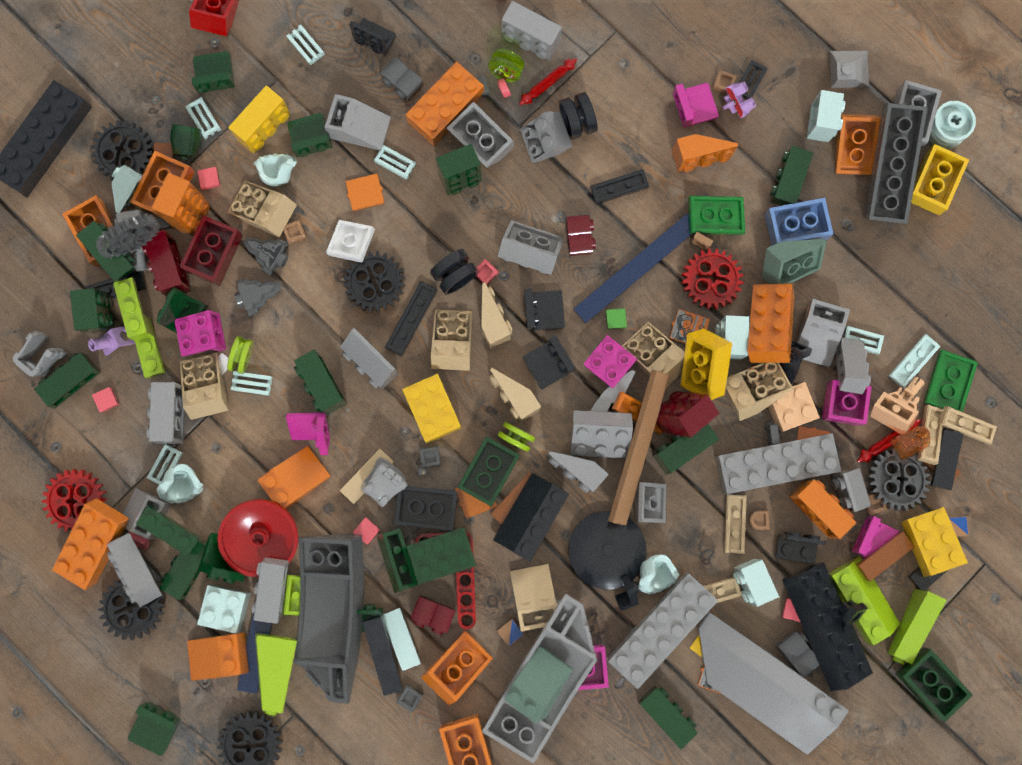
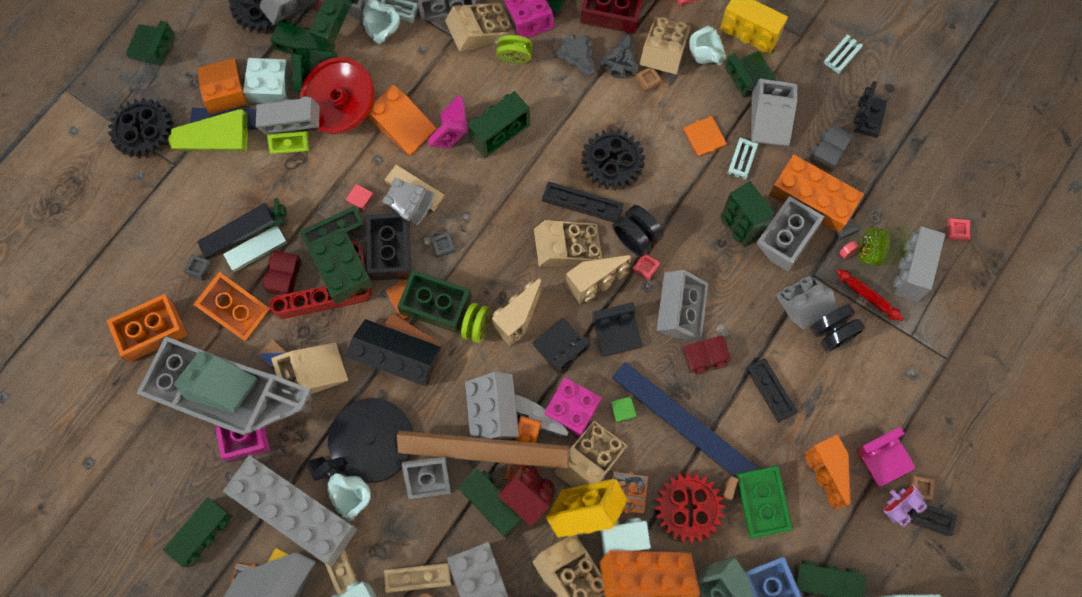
camera: 85 degrees right, 10 degrees down
light aqua tile [230,371,273,396] -> none
dark grey slope [293,534,364,704] -> none
white tile [326,220,375,263] -> none
light grey slope [340,328,398,390] -> none
yellow brick [402,374,462,444] -> none
light grey slope [547,451,609,493] -> none

